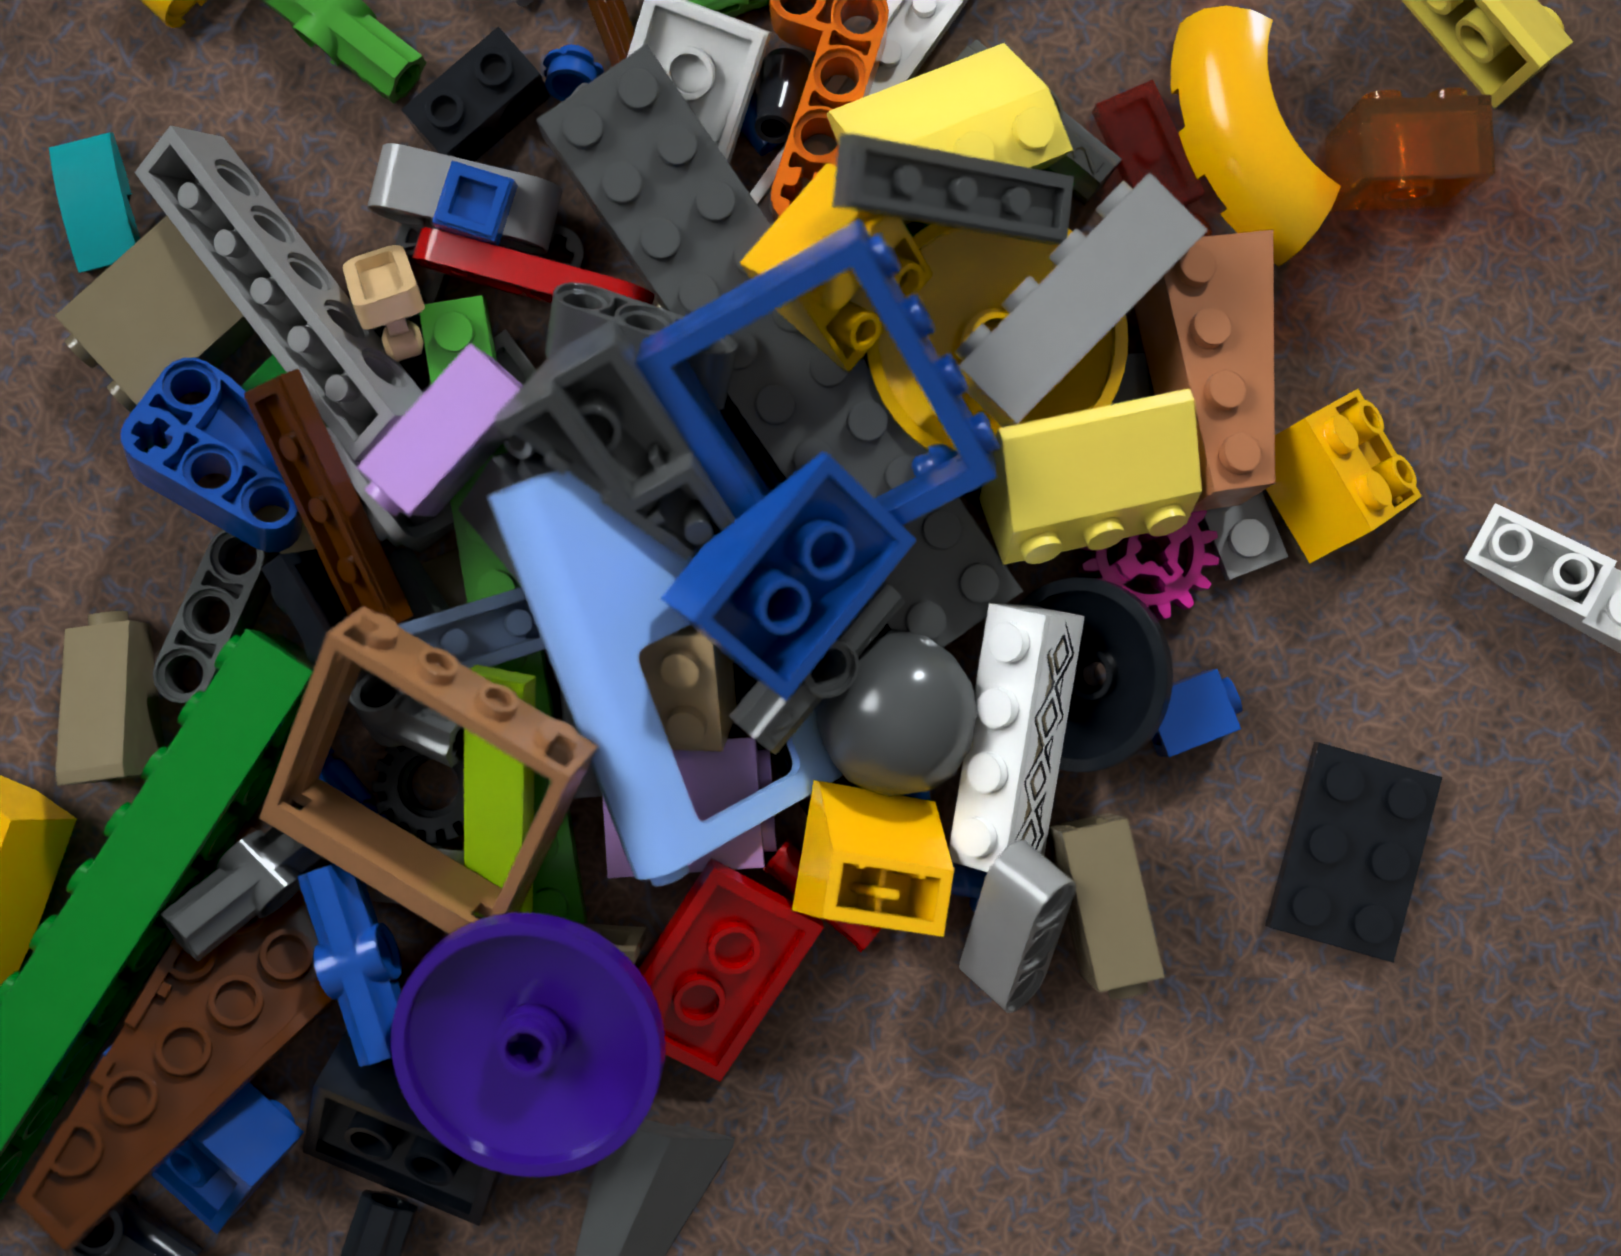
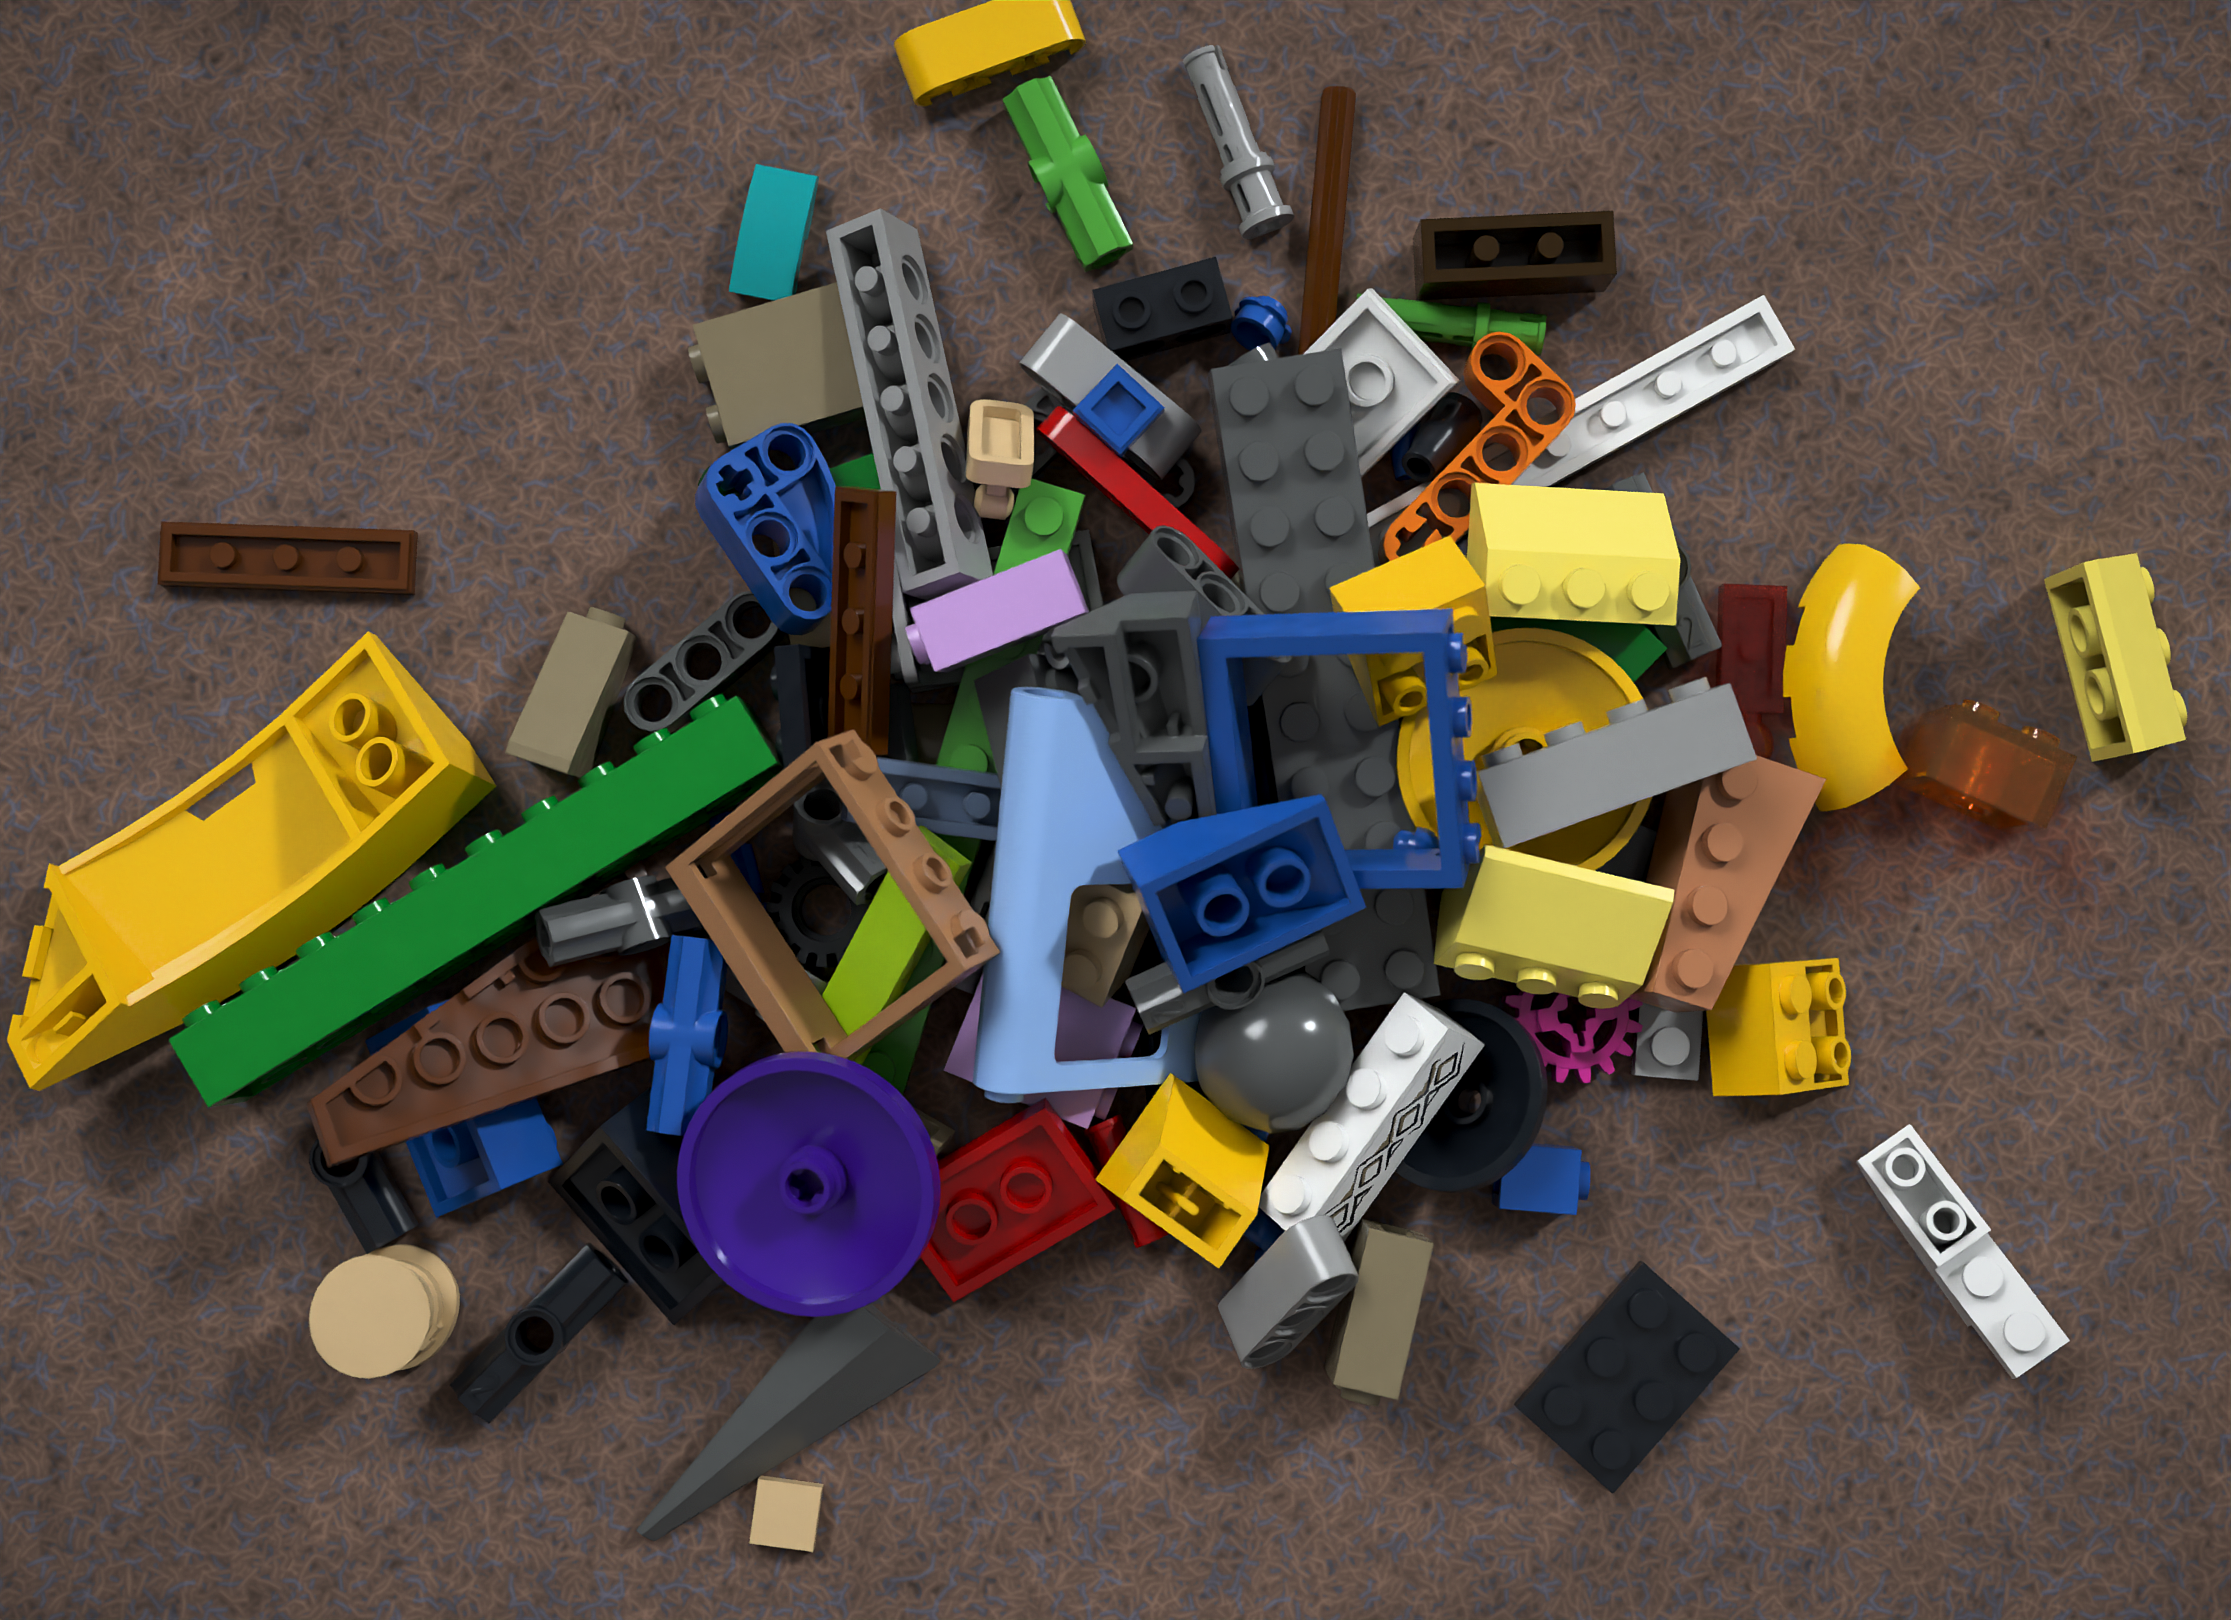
camera: 25 degrees right, 0 degrees up
dark grey tile [832,133,1074,245] -> none

